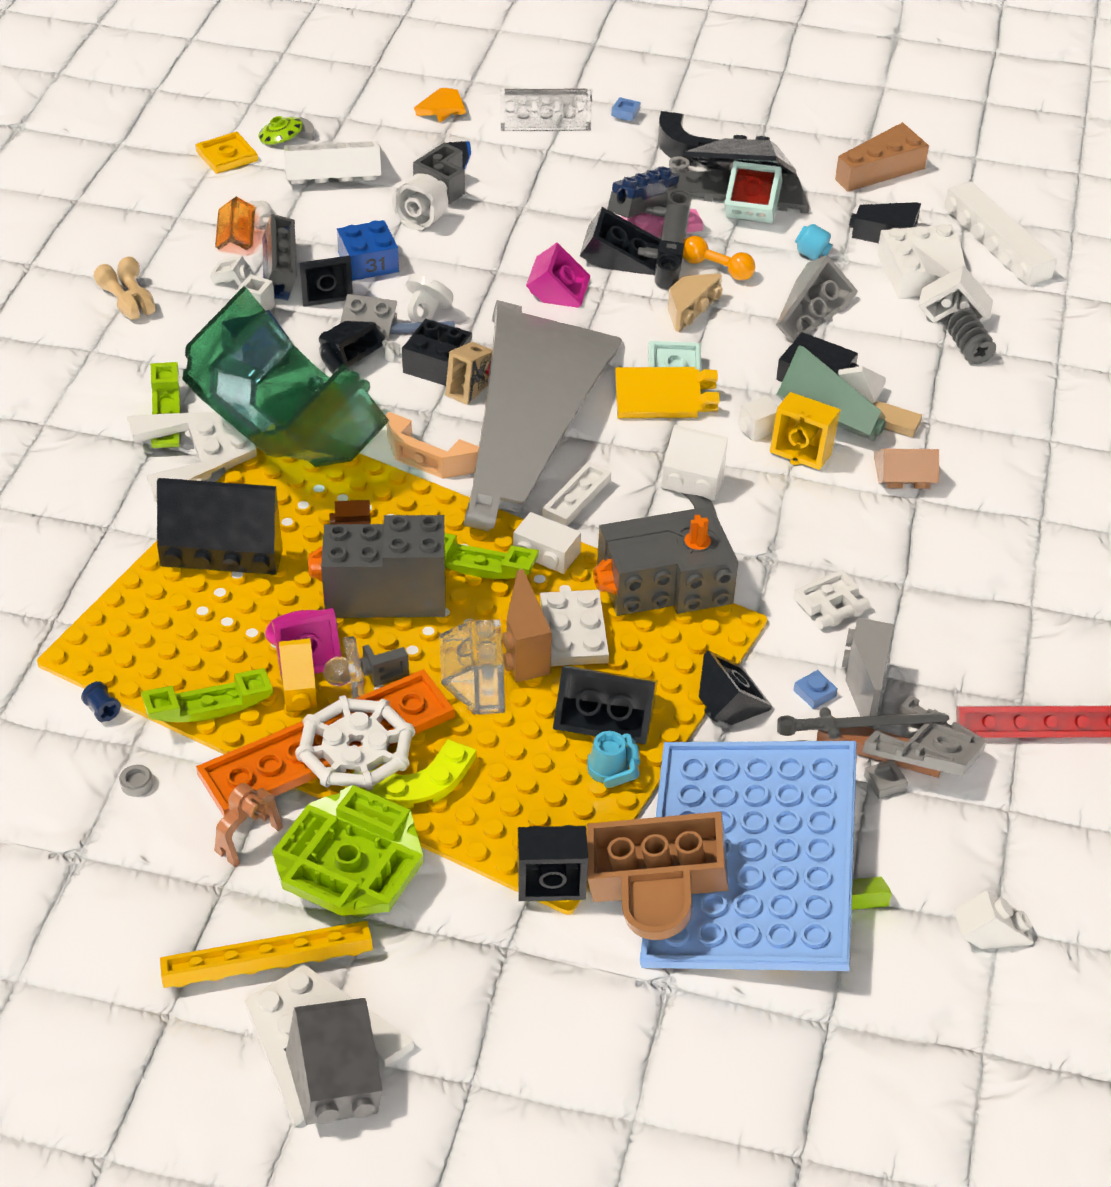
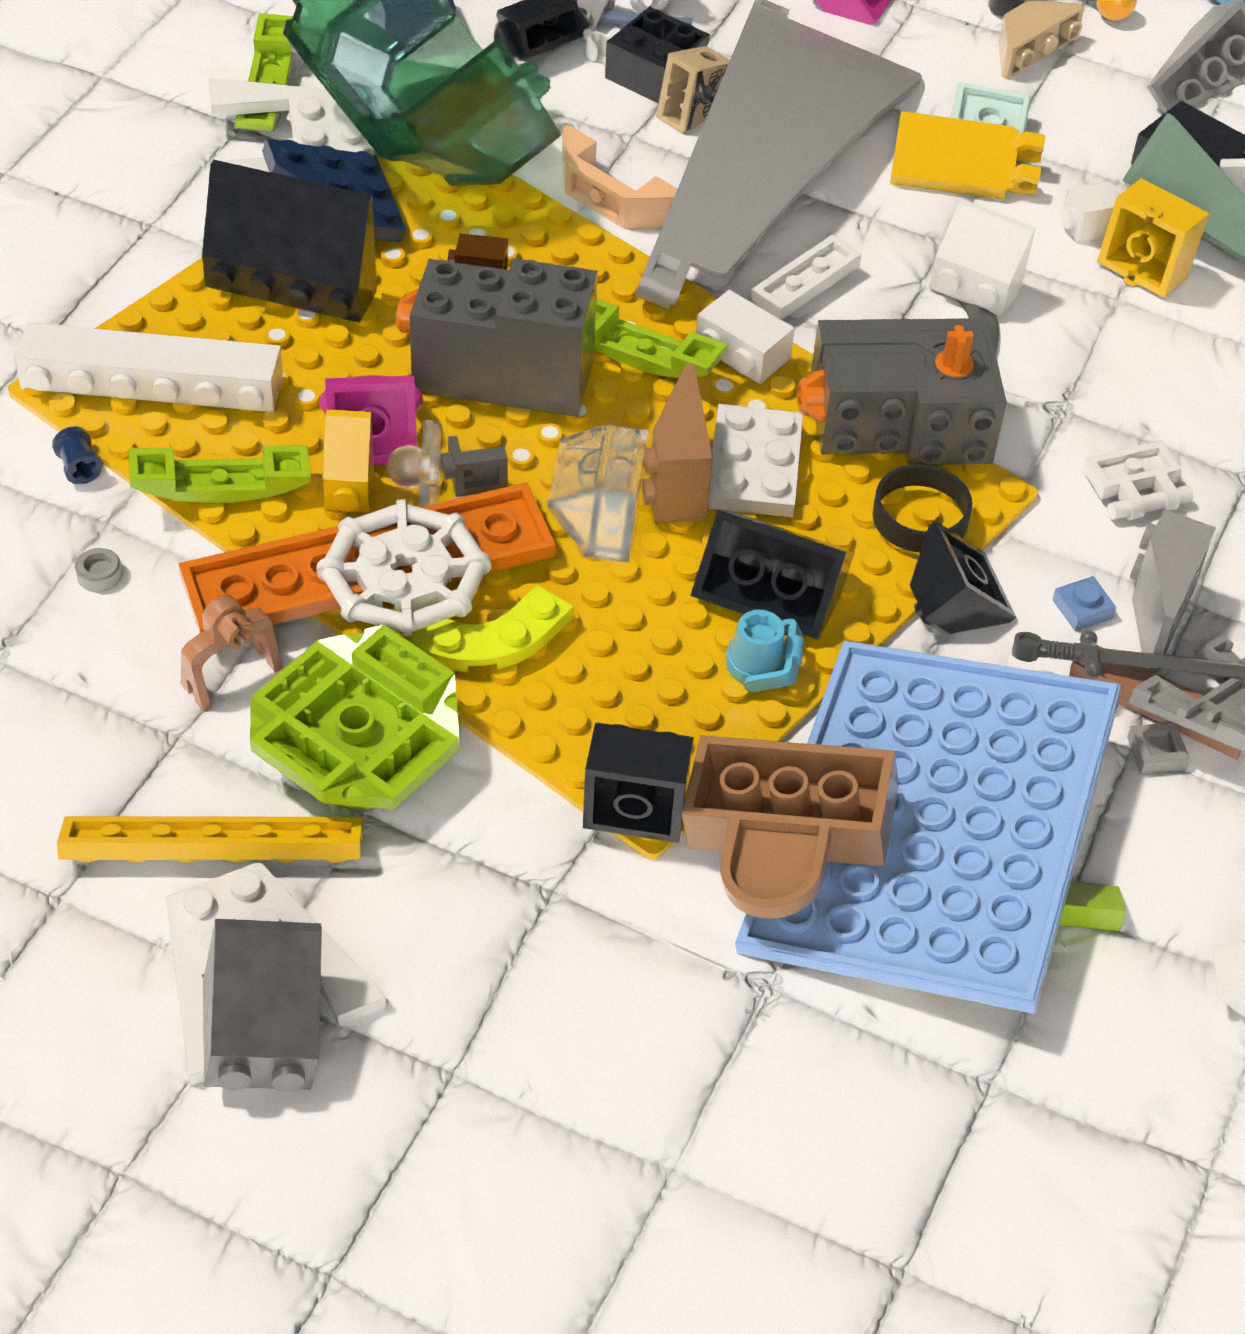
camera: 10 degrees right, 5 degrees up
none -> white brick [14,322,284,412]
none -> dark blue plate [262,138,407,243]
none -> black tyre [872,464,973,553]

